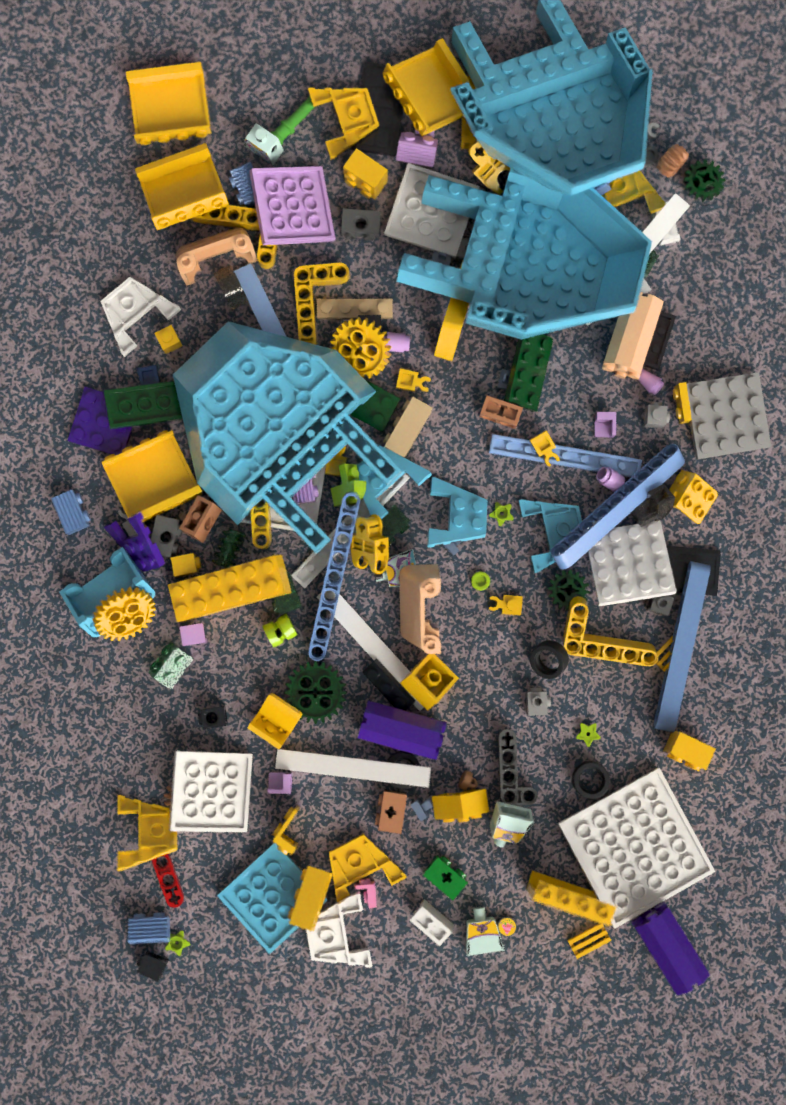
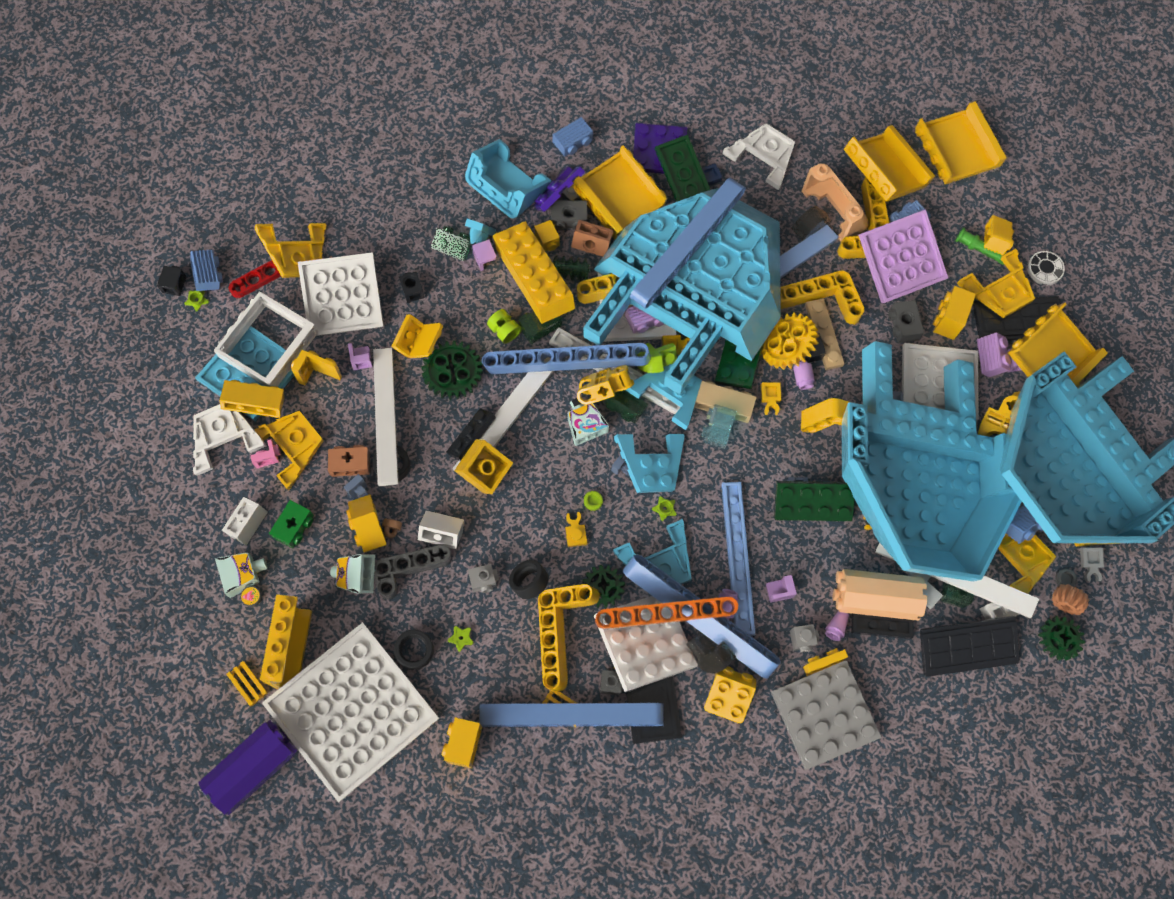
camera: 80 degrees right, 15 degrees down
yellow gear [92,587,156,641] -> none
yellow brick [154,325,183,354] -> none
light aqua torso [244,124,284,165] -> none
dark purple brick [358,700,447,760] -> none
light nougat windscreen [399,564,441,654] -> none
nougat brick [479,395,523,429] -> none
yellow plate [529,430,560,467] -> none
none -> white window [214,292,318,387]
none -> white brick [418,511,464,549]
none -> medium azure tile [465,219,496,244]
none -> orange beam [595,597,738,629]
none -> medium blue beam [630,177,746,309]
none -> clear light blue brick [701,404,736,449]
none -> black piece [920,616,1020,677]
none -> yellow brick [984,215,1014,255]
none -> tile [1027,251,1065,285]

